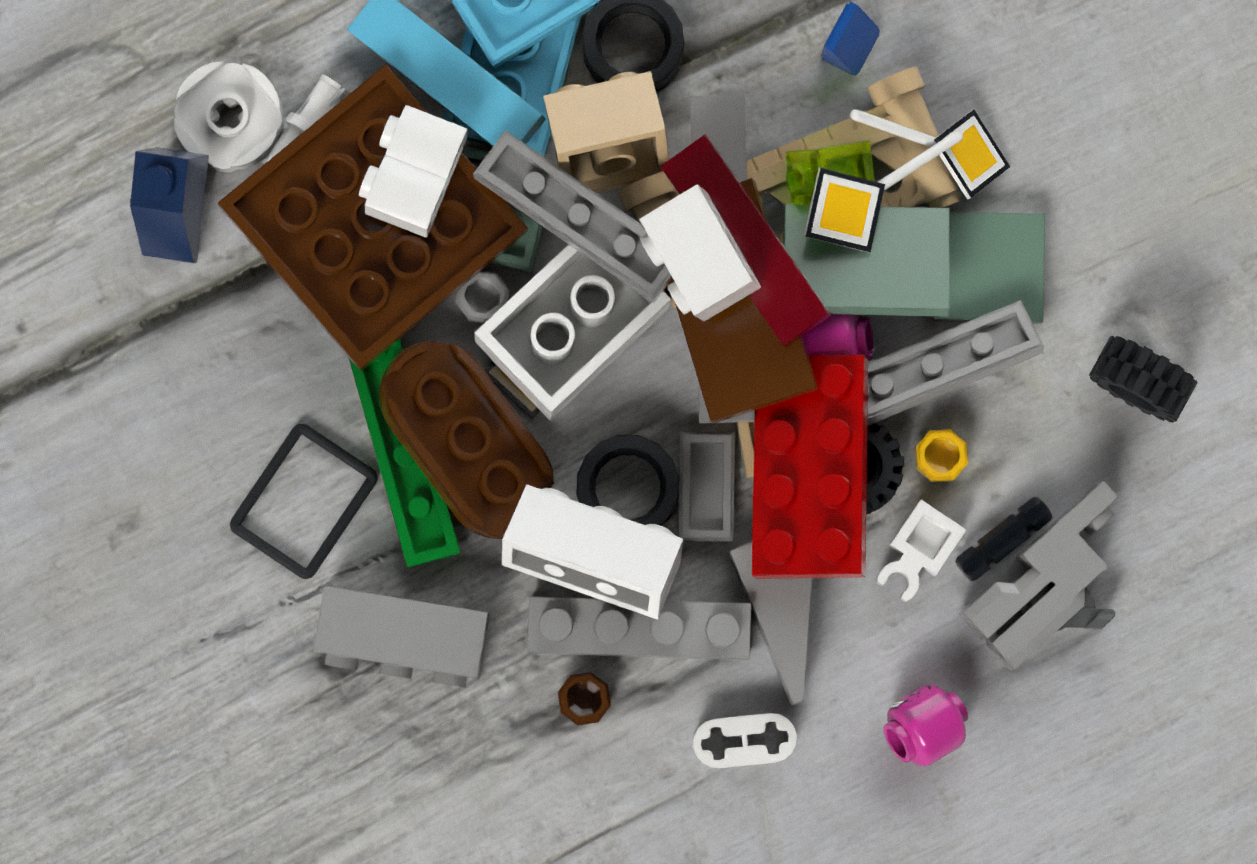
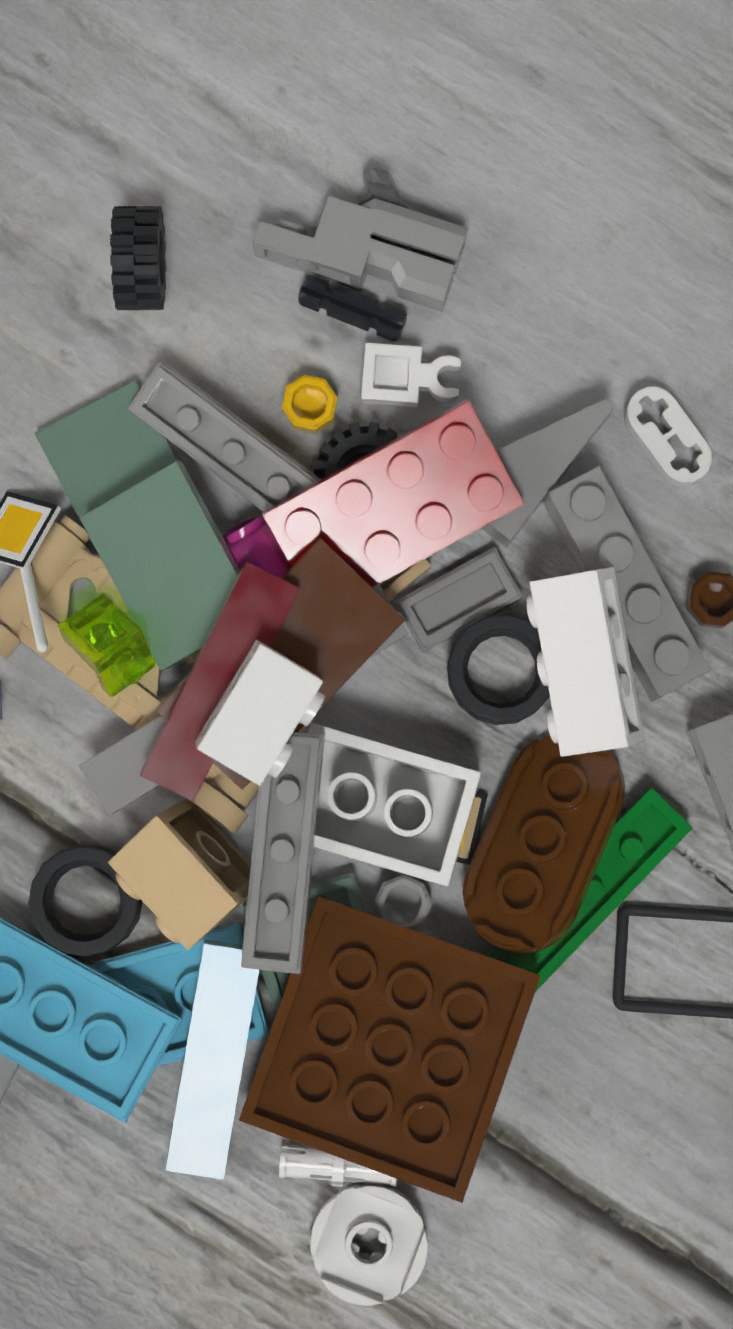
camera: 115 degrees left, 0 degrees up
dark blue slope [130,147,209,263] -> none
white brick [359,105,468,238] -> none
piece [804,131,963,253] -> none
dark pink head [883,685,968,766] -> none

